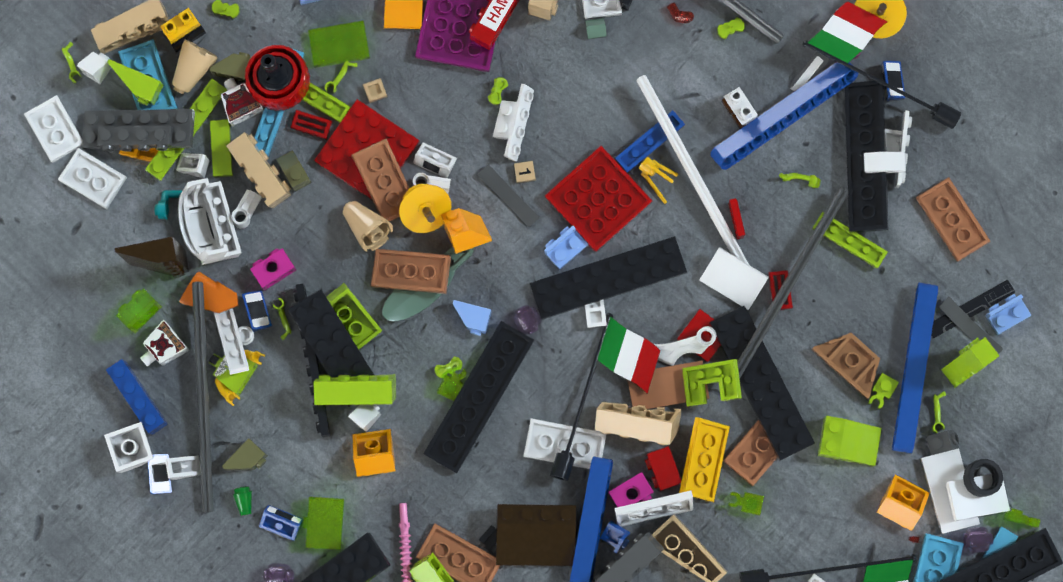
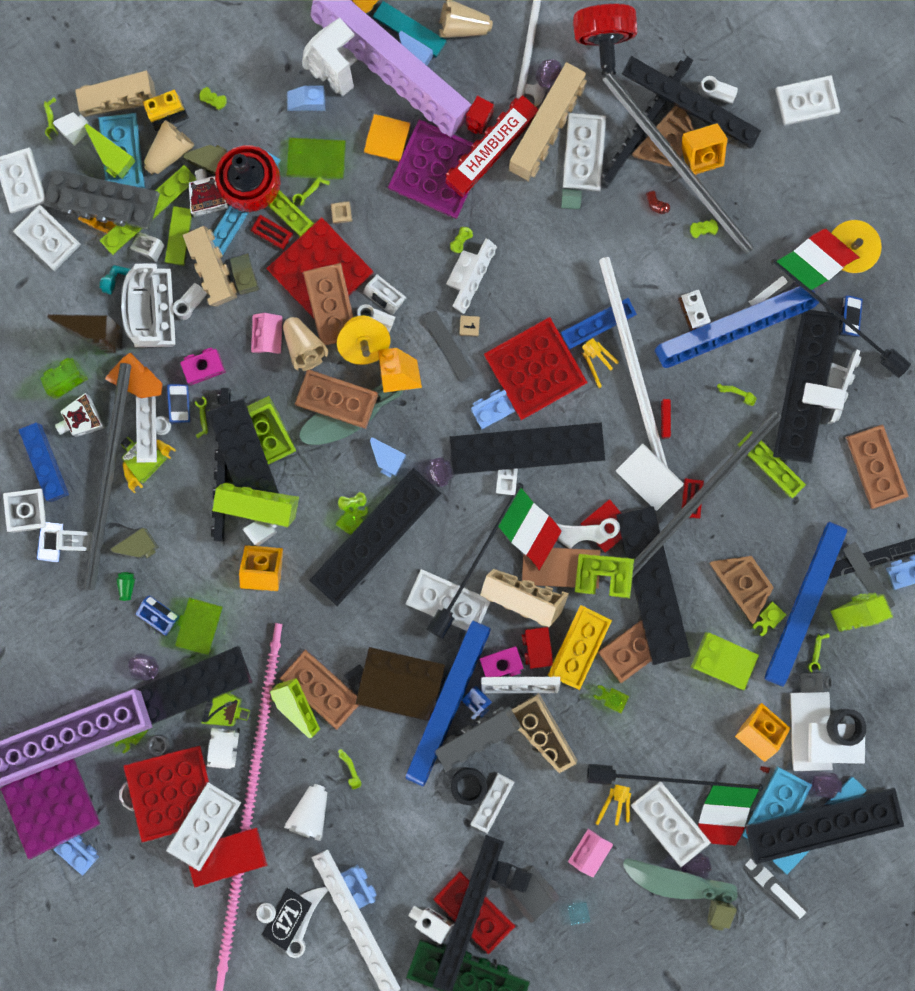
camera: 10 degrees right, 5 degrees up
clear neon green plate [1003,509,1040,528] -> none
none -> bright pink panel [251,313,282,354]

